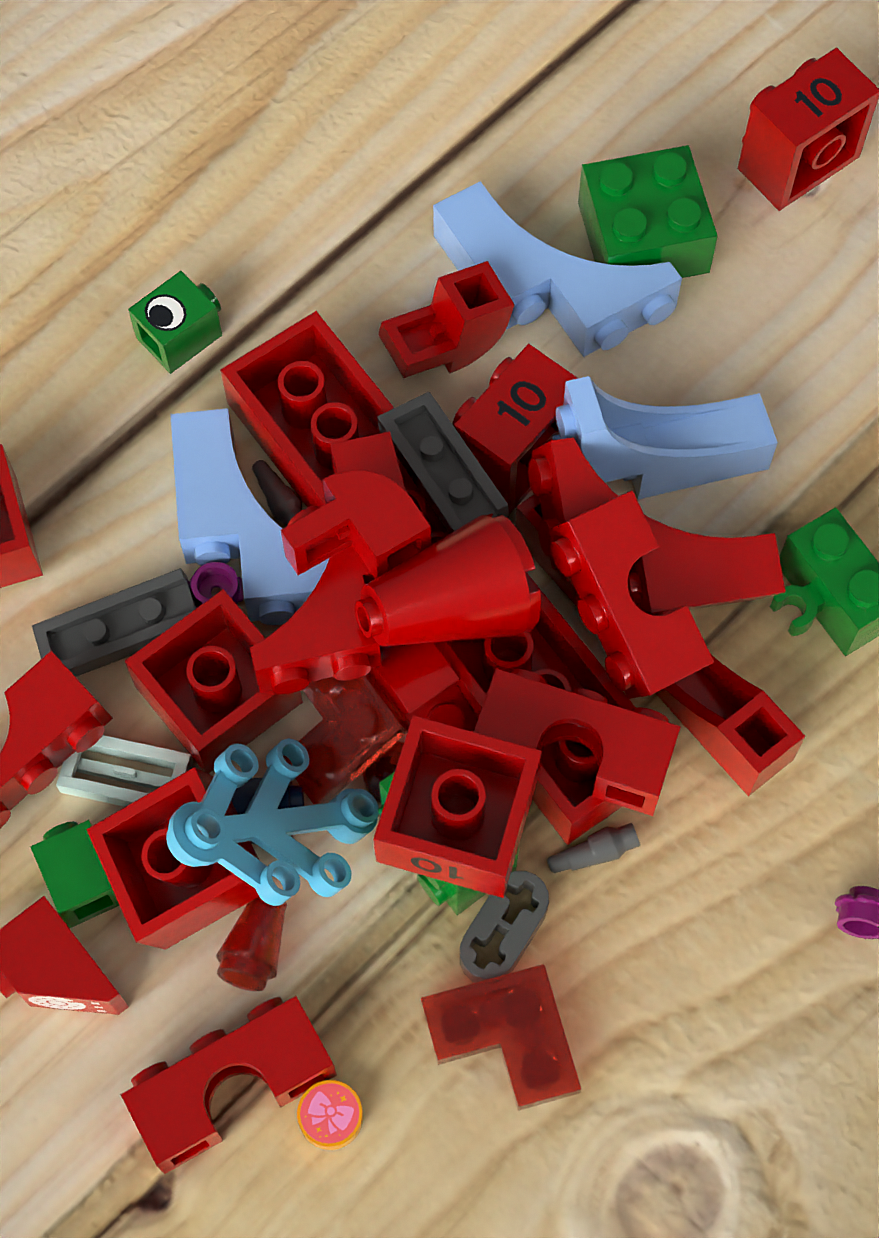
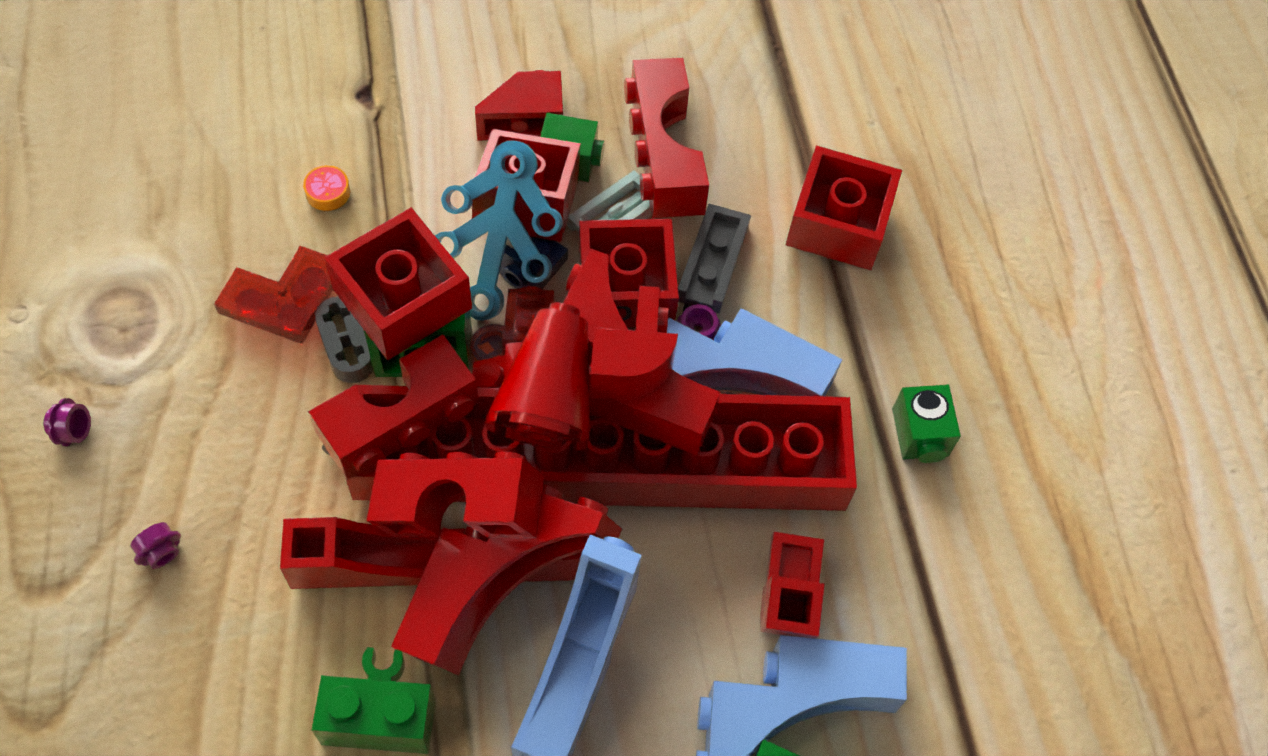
camera: 120 degrees right, 5 degrees down
red arch [120,996,337,1174] -> none
clear red cone [216,897,287,991] -> none
dark grey hinge [377,392,509,534] -> none
red brick [452,343,578,515] -> none
none -> magenta plate [43,398,91,447]

